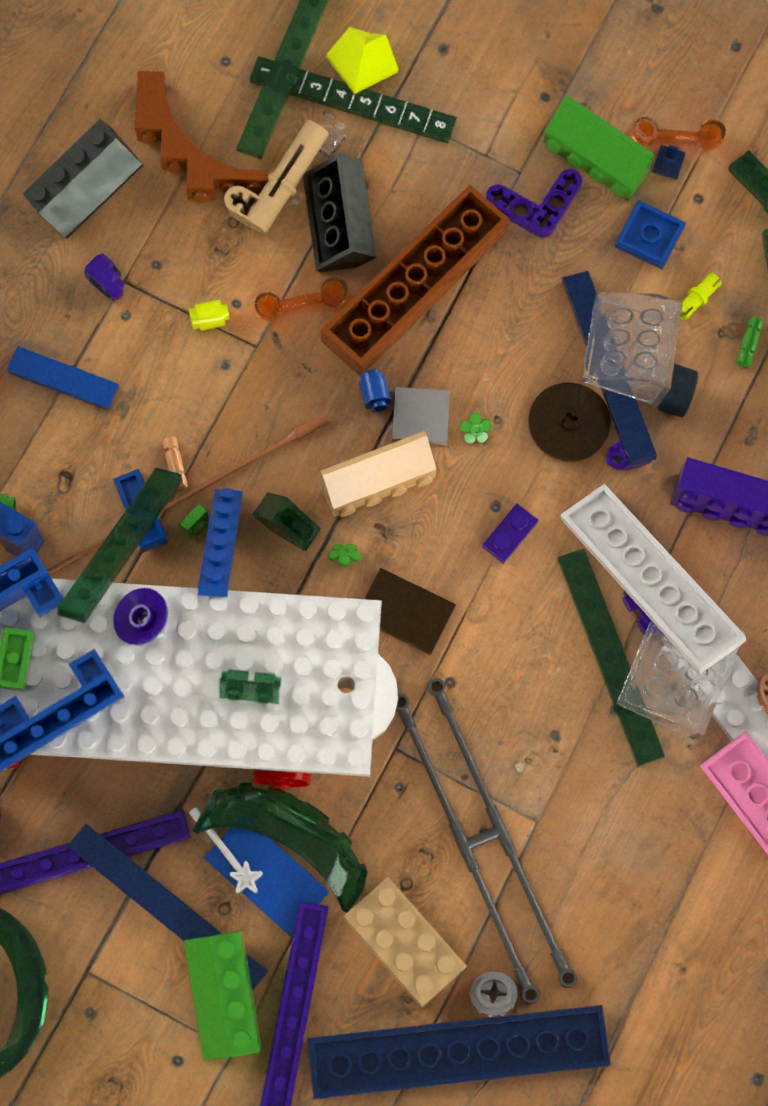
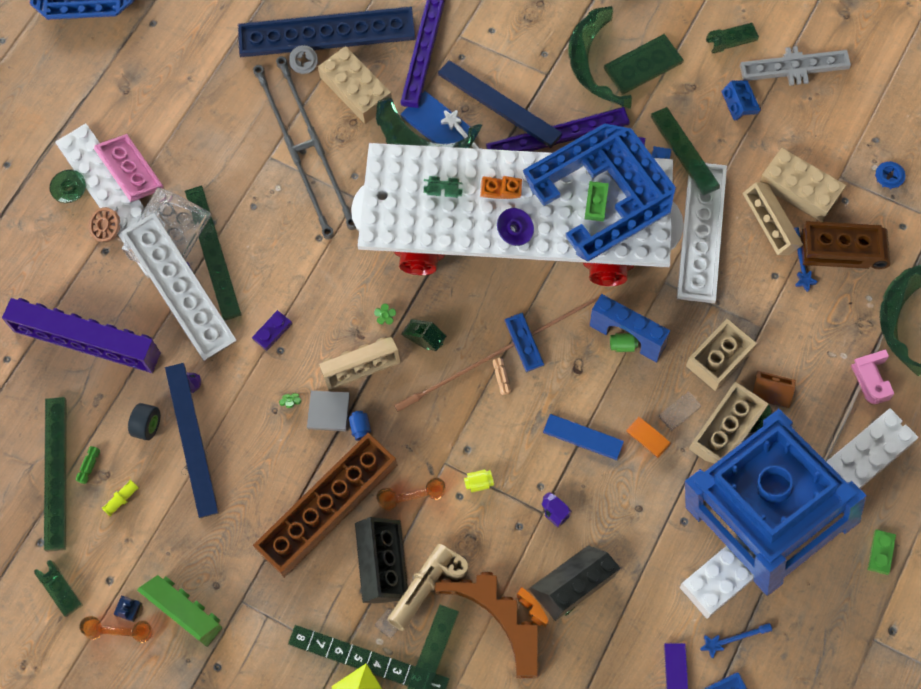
camera: 170 degrees left, 5 degrees down
clear green tile [57,468,182,623] -> none
bright green plate [179,504,209,538] -> none
bright green slope [184,930,262,1060] -> none
blue plate [198,488,242,597] -> none
dark brown tile [365,568,456,655] -> none
dark purple beam [486,169,582,237] -> none
dark brown piece [528,382,611,462] -> none
clear slope [581,292,683,406] -> none
blue tile [615,200,686,270] -> none
none -> orange slope [480,176,522,199]
none -> orange slope [517,587,549,628]

